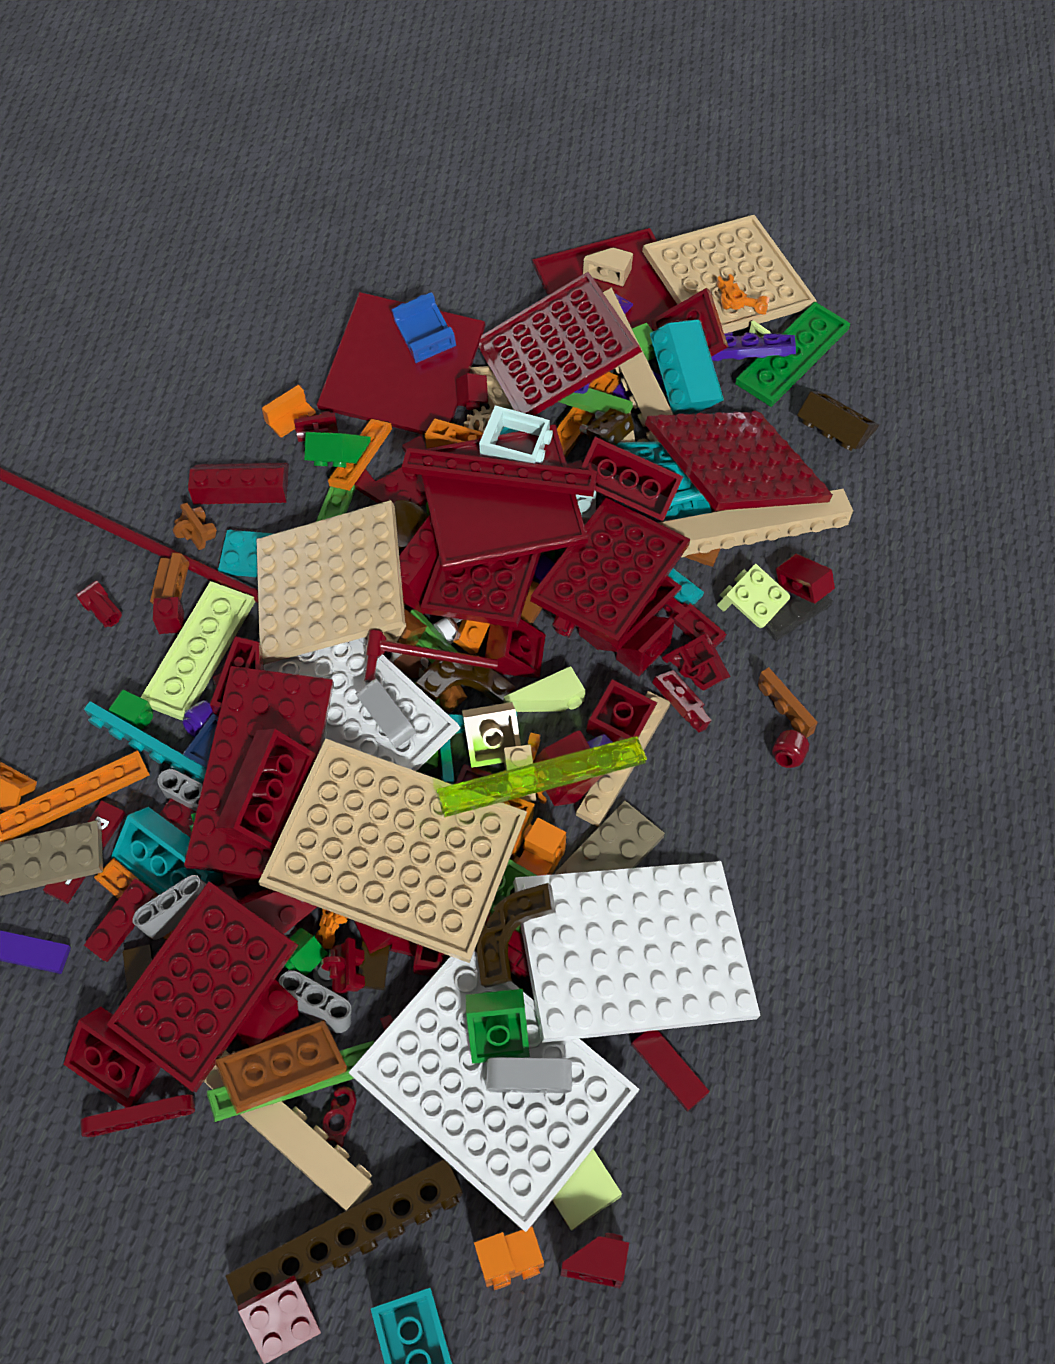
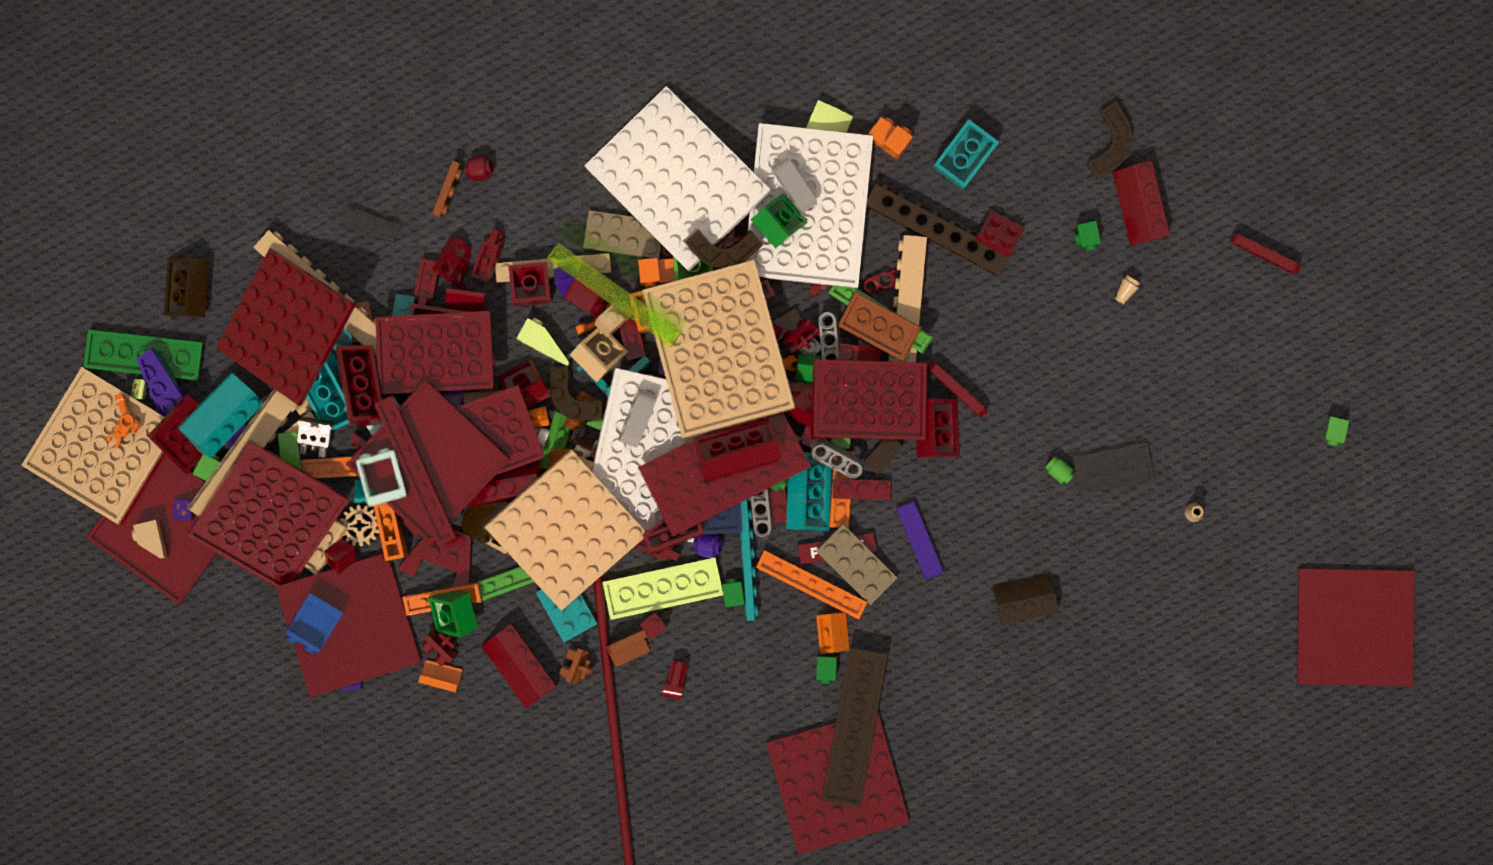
camera: 125 degrees left, 25 degrees up
dark red bar [364,630,498,683] -> none
dark red slope [560,1233,629,1289] -> none
dark red tile [631,1030,710,1112] -> none
yellowish green bracket [717,564,790,628] -> none
dark red brick [776,554,835,604] -> none

